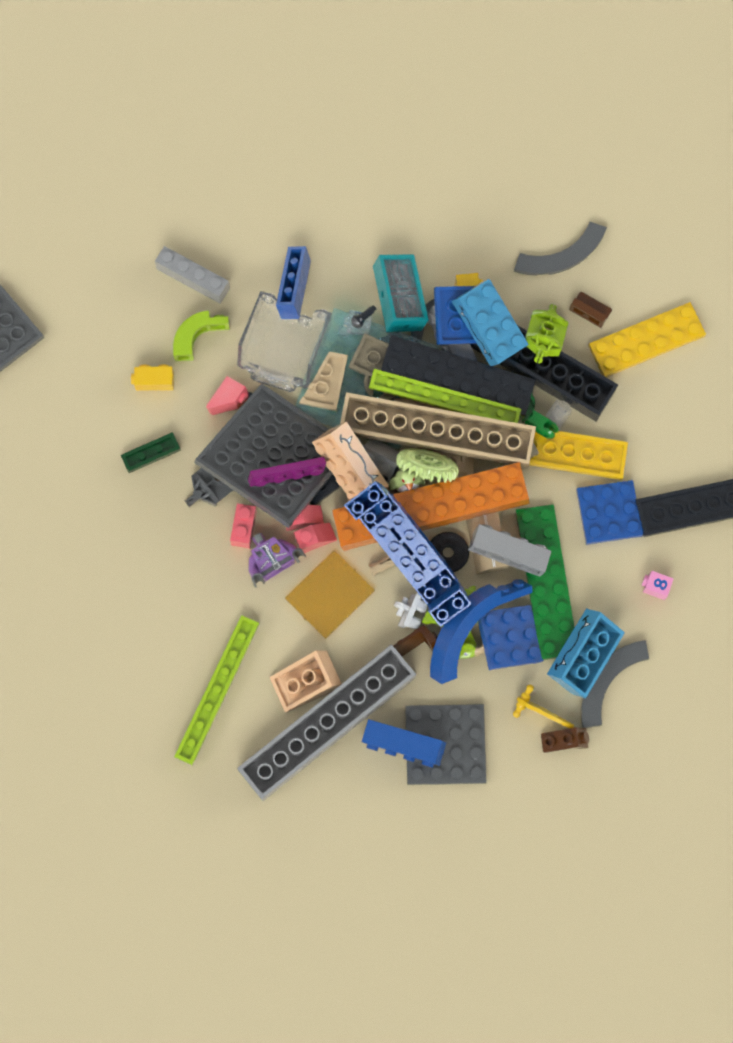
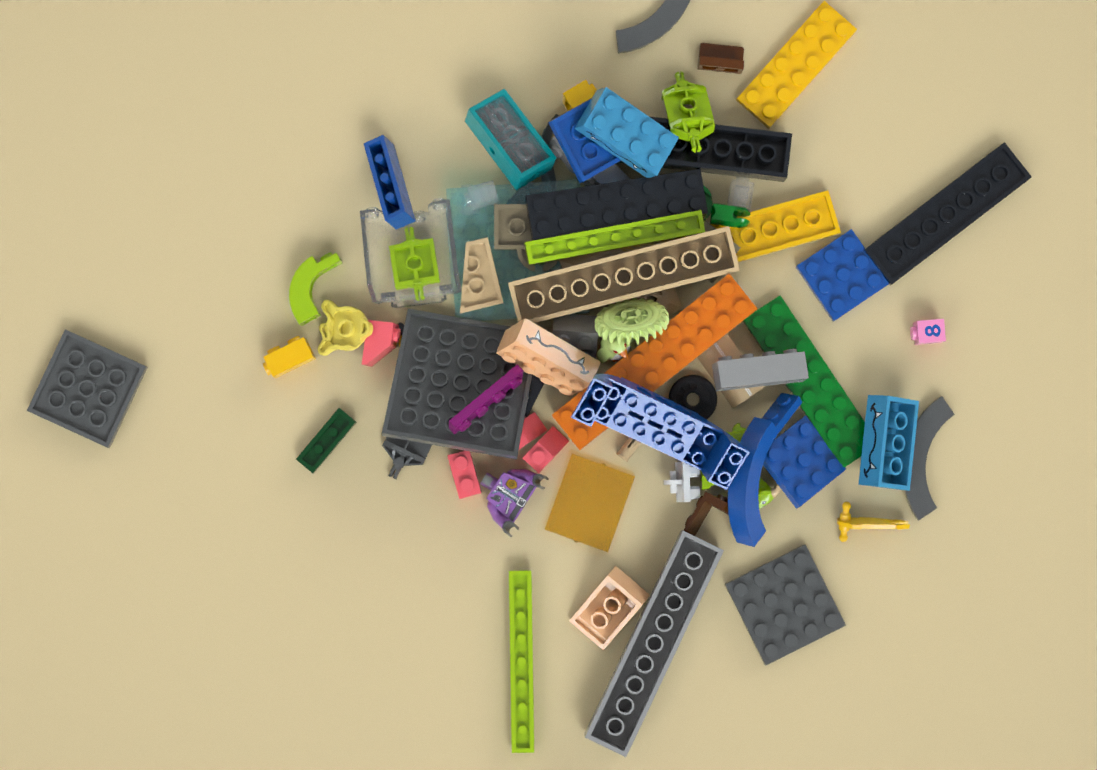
camera: 25 degrees left, 10 degrees up
light grey brick [155,246,230,304] -> none
black piece [351,305,377,328] -> none
blue brick [361,719,446,768] -> none
reddish brown bracket [541,727,589,753] -> none
none -> light yellow tile [318,300,373,356]
none -> lime plate [389,227,440,301]

